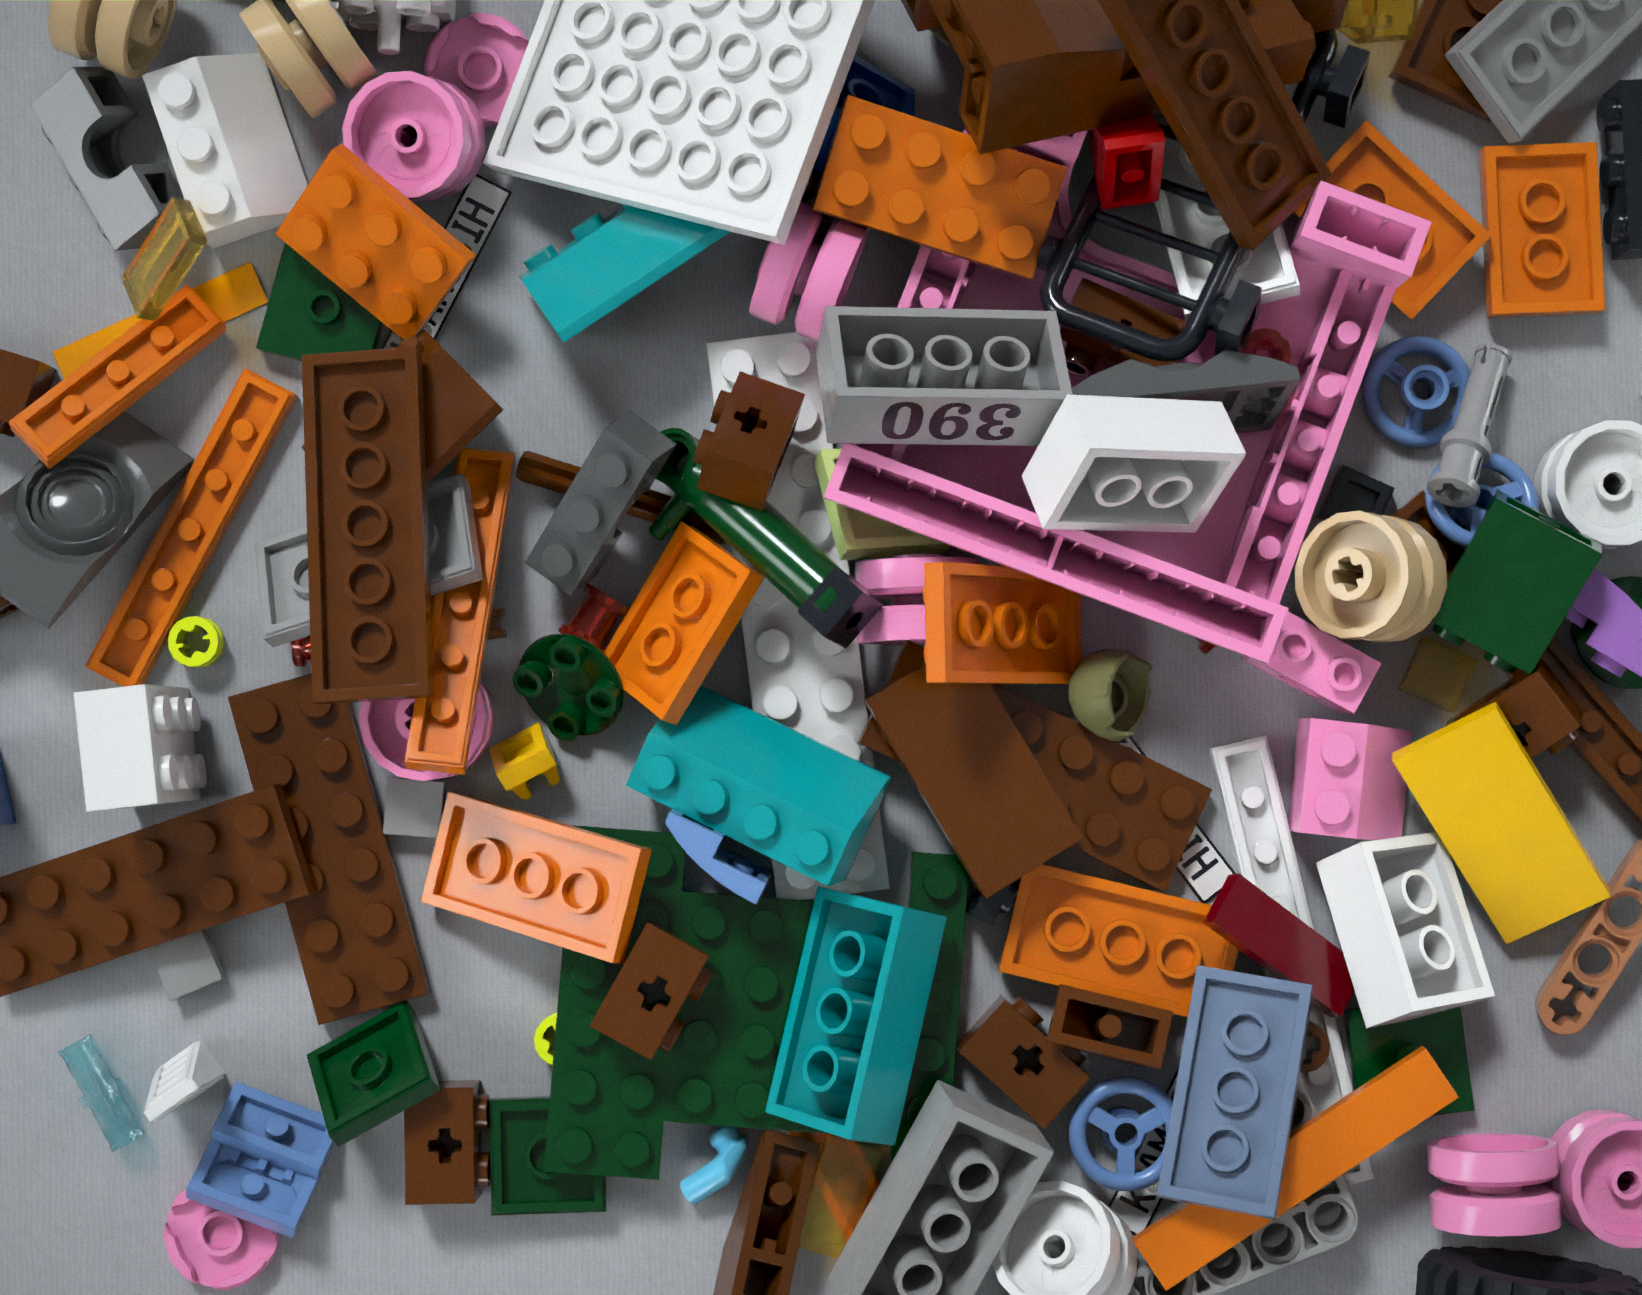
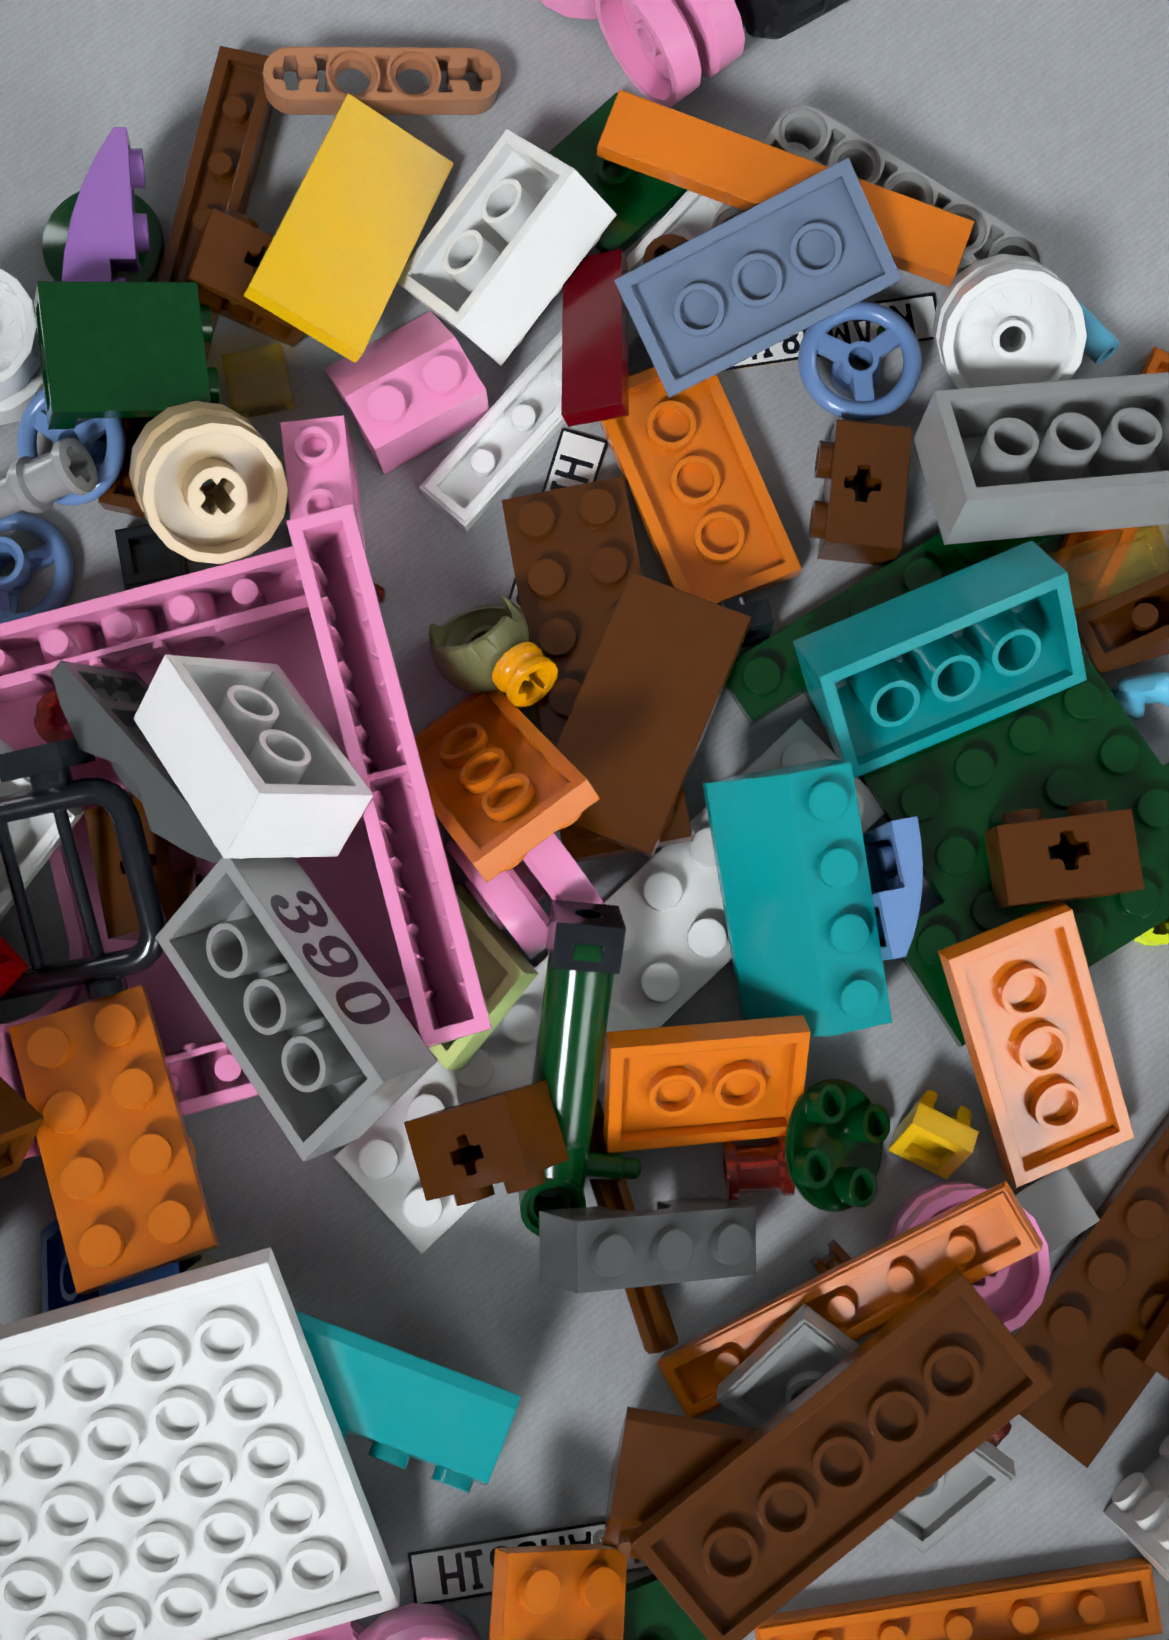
camera: 125 degrees left, 5 degrees down
neon yellow bush [168,616,225,668] -> none
bright pink wheel [749,199,869,342] -> none
reddish brown slope [1046,984,1173,1069] -> none
none -> light orange bush [492,642,558,708]

